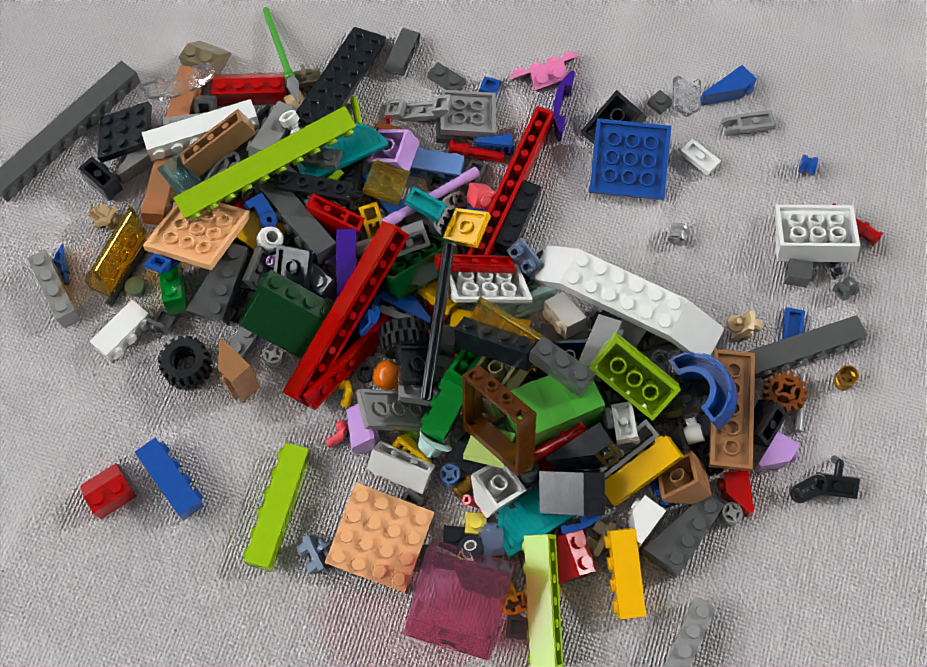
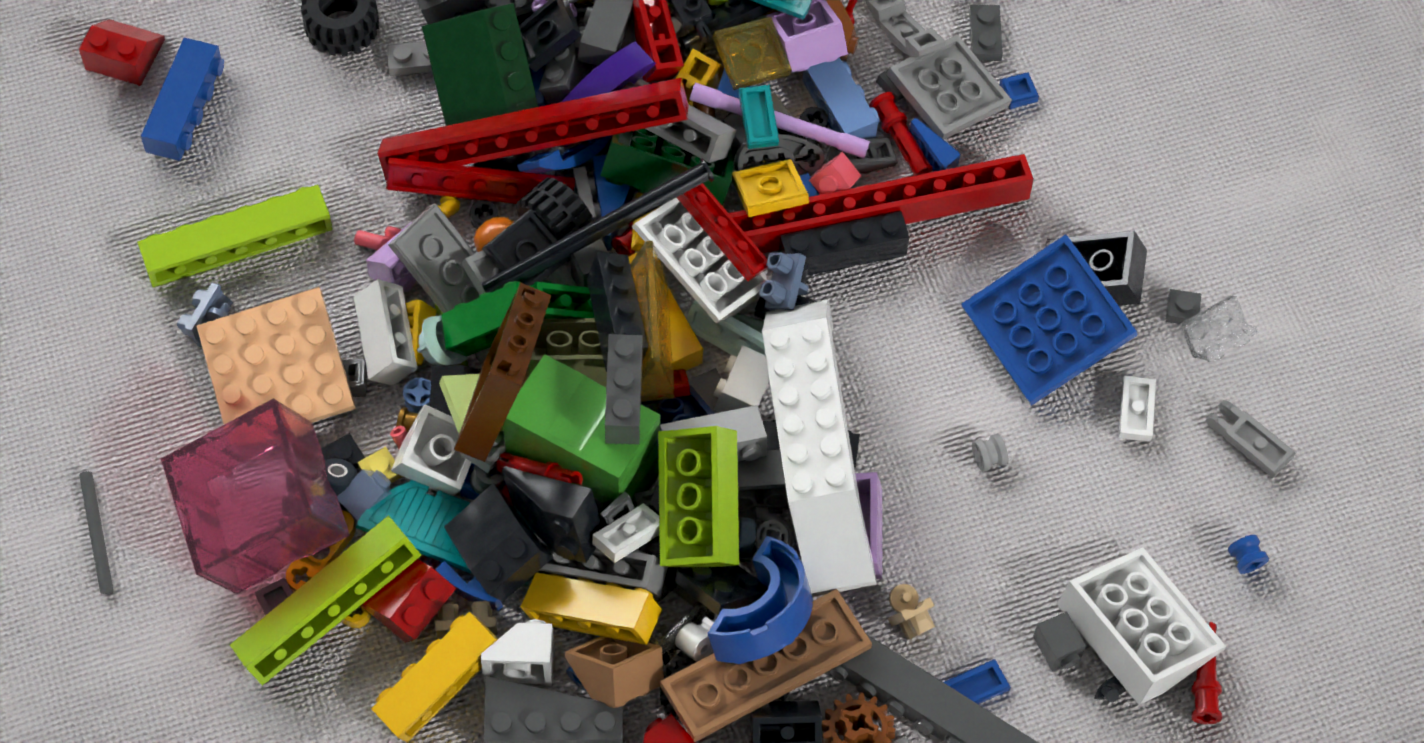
camera: 50 degrees right, 5 degrees down
medium nougat slope [218,339,261,402] -> none
light grey wheel [263,345,285,369] -> none
bright pink bracket [510,51,580,90] -> none
dark purple slope [553,71,575,141] -> none
blue slope [699,65,757,106] -> none
dark grey wheel [834,277,859,301] -> none

